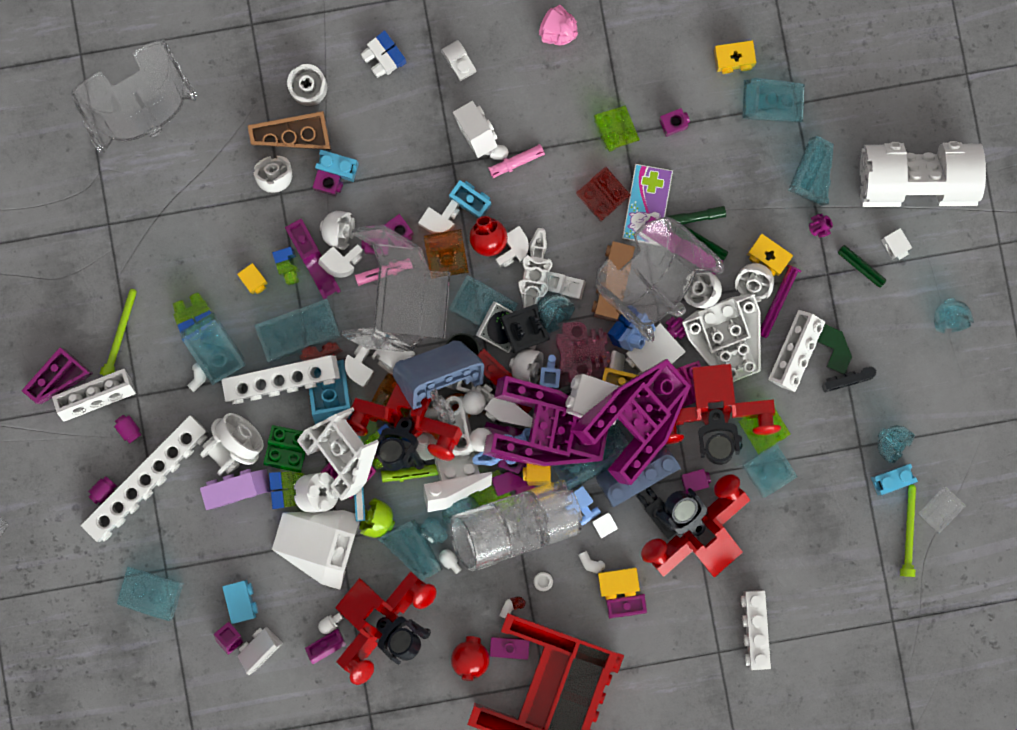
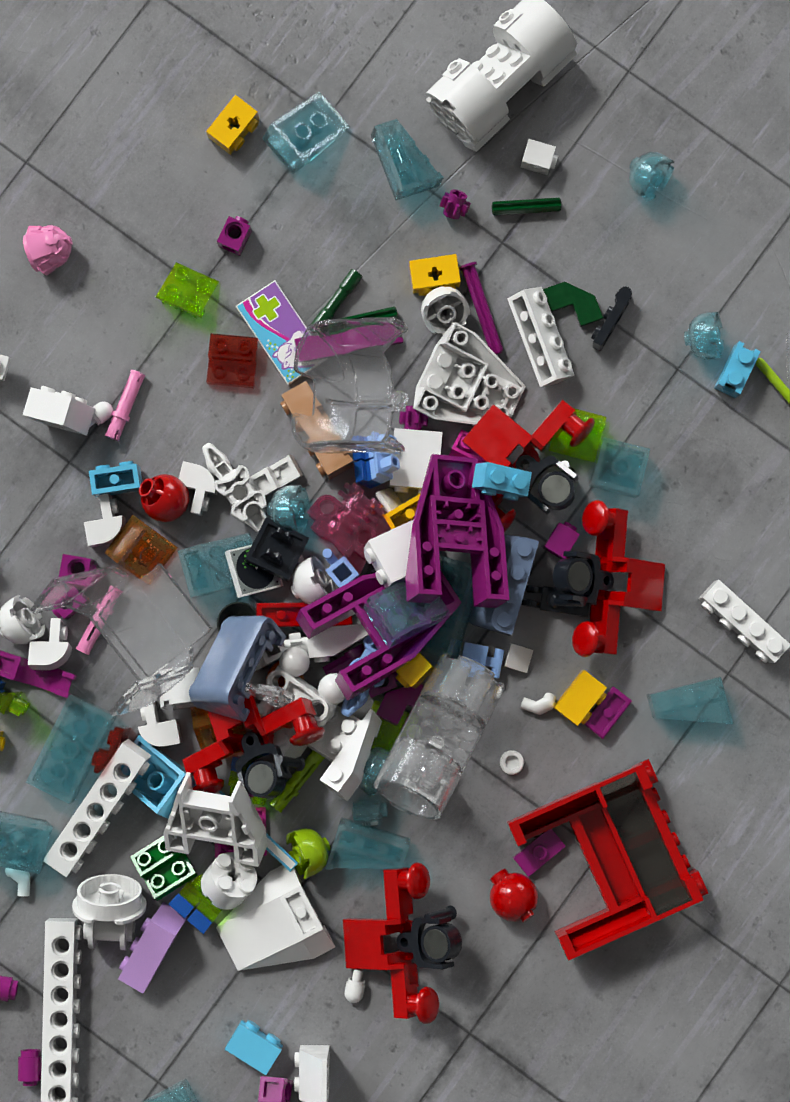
camera: 45 degrees left, 0 degrees up
magenta plate [305,629,346,664] -> none
white cylinder [439,549,462,574] -> none
arm [499,596,526,618] -> none
white cylinder [683,269,722,309] -> none
none -> clear light blue slope [363,581,451,649]
none -> medium azure brick [472,462,532,501]
none -> clear light blue wedge [647,677,733,724]

